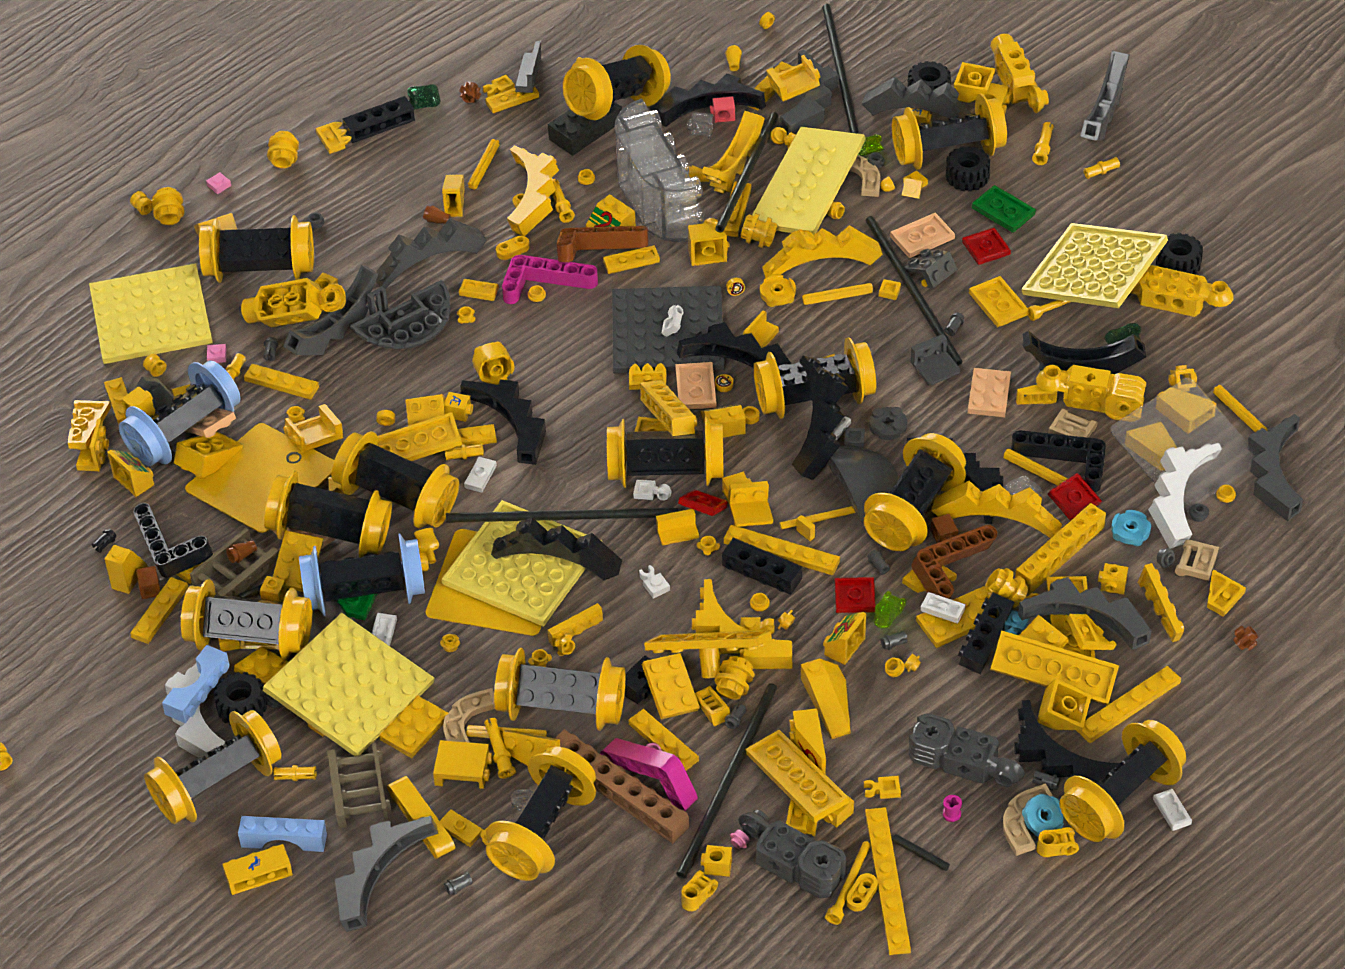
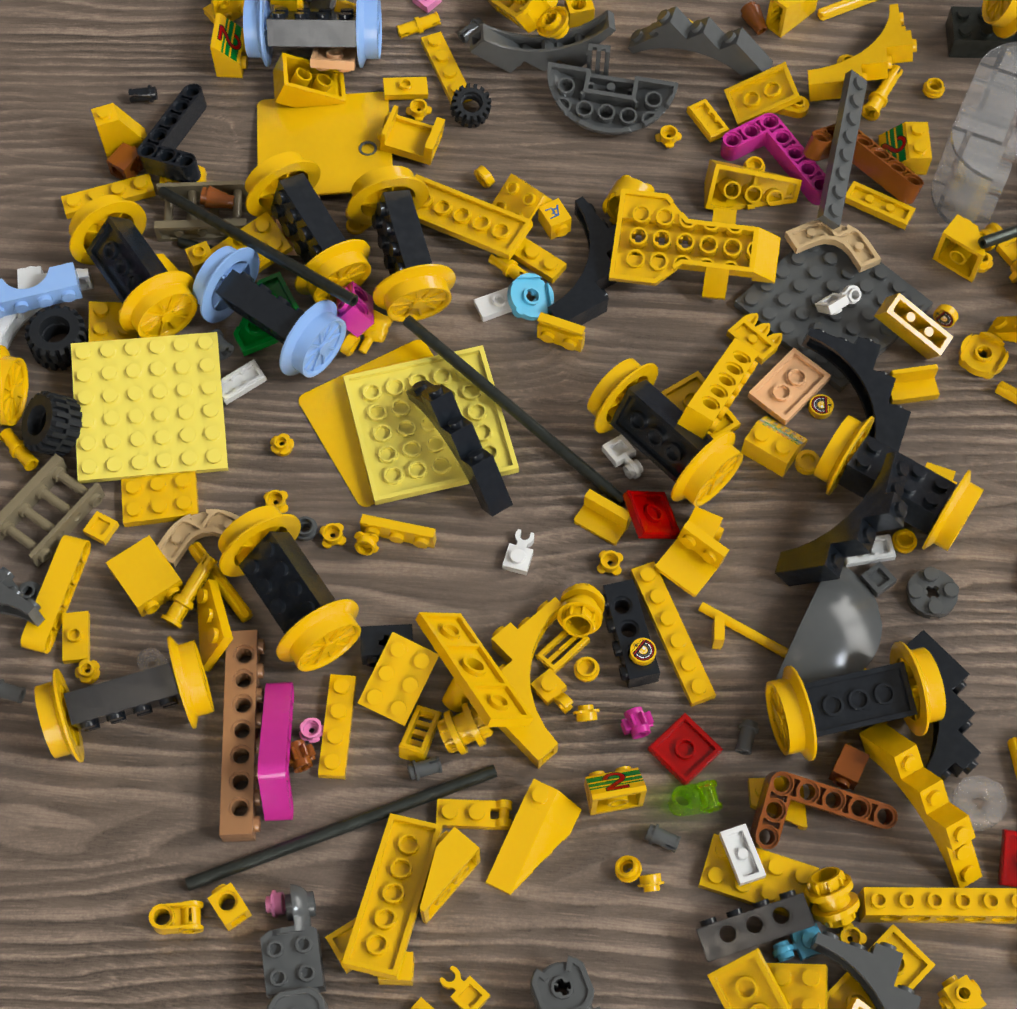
camera: 45 degrees right, 15 degrees up
none -> black tyre [21,391,82,457]
none -> yellow plate [83,511,119,546]
none -> pearl dark grey piece [158,186,358,306]
none -> yellow plate [263,490,289,514]
none -> dark pink brick [336,281,374,338]
none -> yellow plate [383,77,428,100]
none -> yellow plate [436,799,512,830]
none -> black tyre [450,83,492,128]
none -> medium azure plate [507,273,554,321]
none -> yellow tile [535,630,590,674]
none -> yellow plate [537,312,586,352]
none -> yellow piece [557,583,605,637]
none -> yellow piece [609,188,781,300]
none -> dark pink gear [621,707,654,739]
none -> tile [630,638,656,666]
none -> yellow wedge [704,159,802,210]
none -> yellow plate [724,62,802,126]
none -> tan plate [784,220,881,273]
none -> dark grey plate [817,70,868,230]
none -> yellow brick [874,293,953,359]
none -> yellow plate [892,529,917,554]

